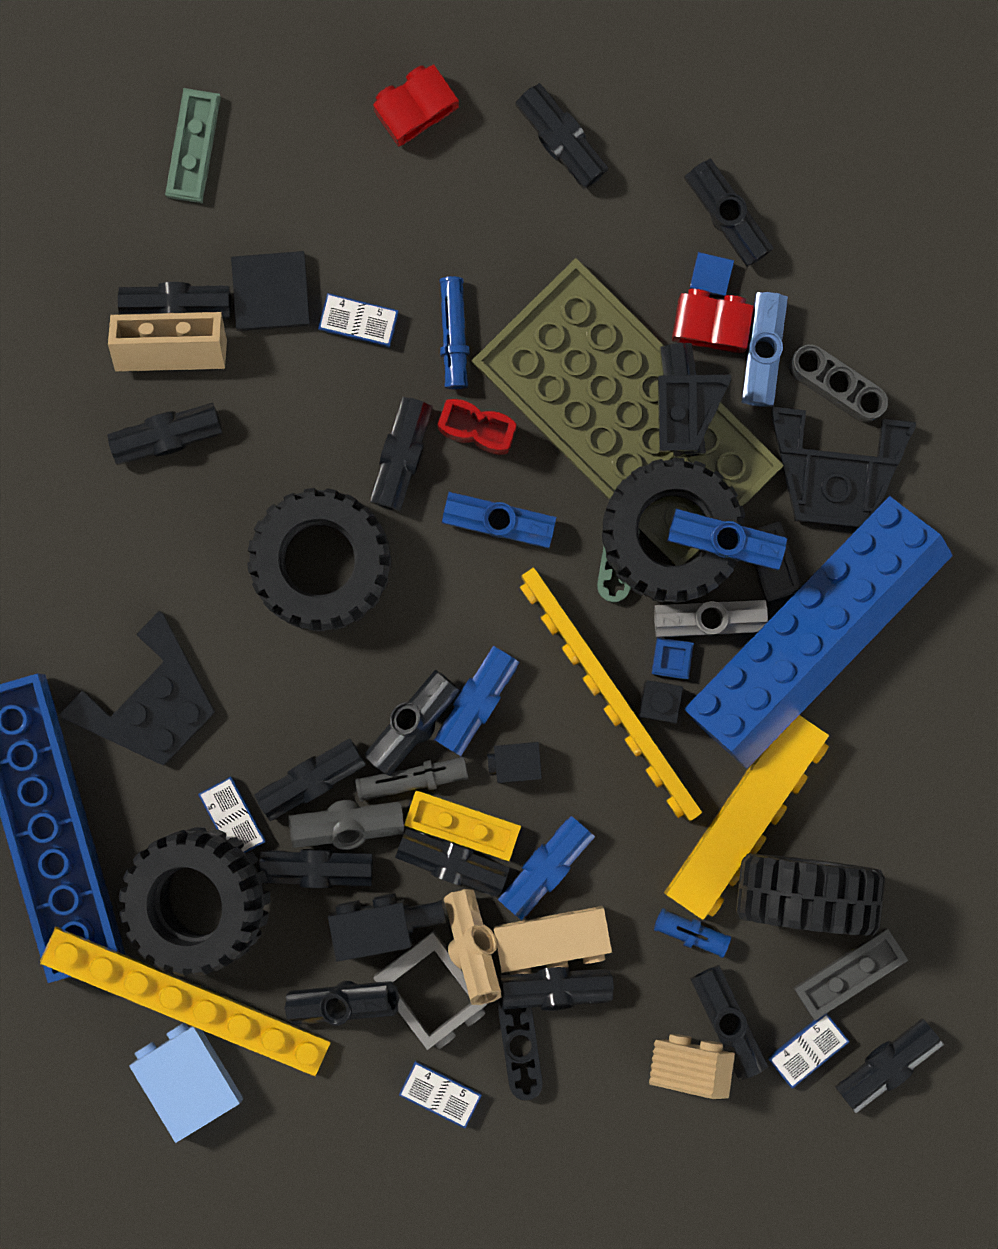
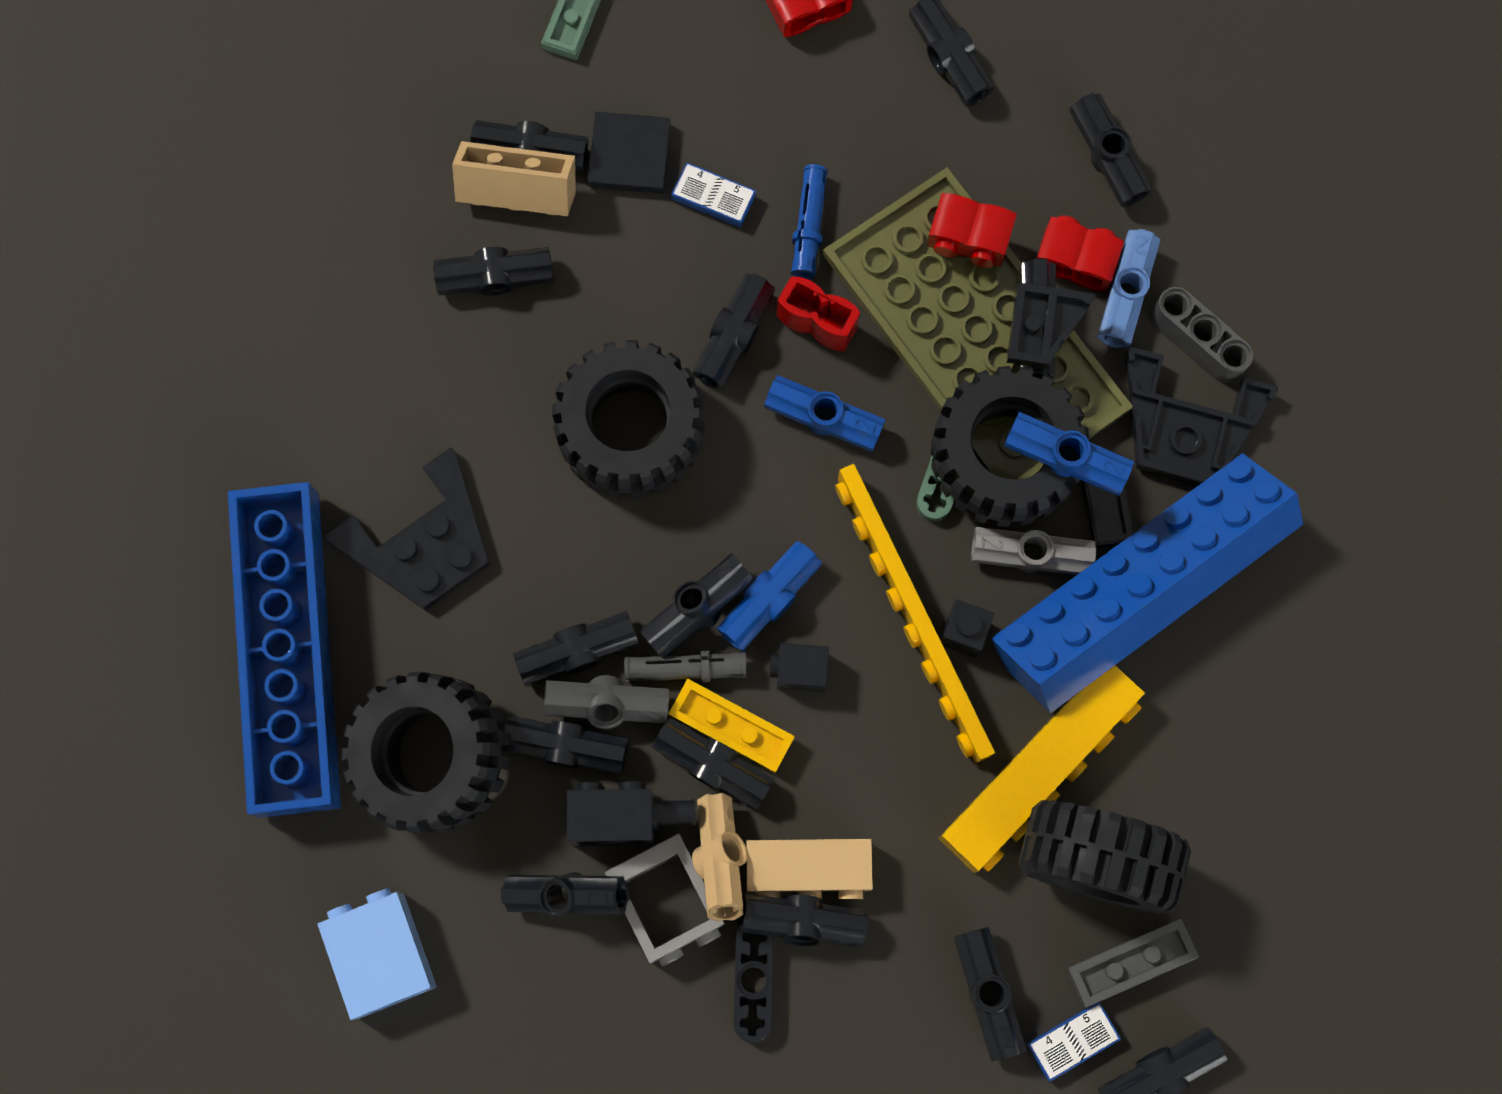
camera: 10 degrees right, 10 degrees down
yellow plate [40,927,331,1076] -> none
white tile [198,776,266,853] -> none
white tile [399,1060,482,1128] -> none
blue piece [498,816,595,920] -> none
tan brick [649,1034,735,1099] -> none
blue tile [651,637,694,680] -> none
blue pin [654,908,731,958] -> none
blue tile [689,252,734,298] -> none
none -> red brick [927,193,1017,268]

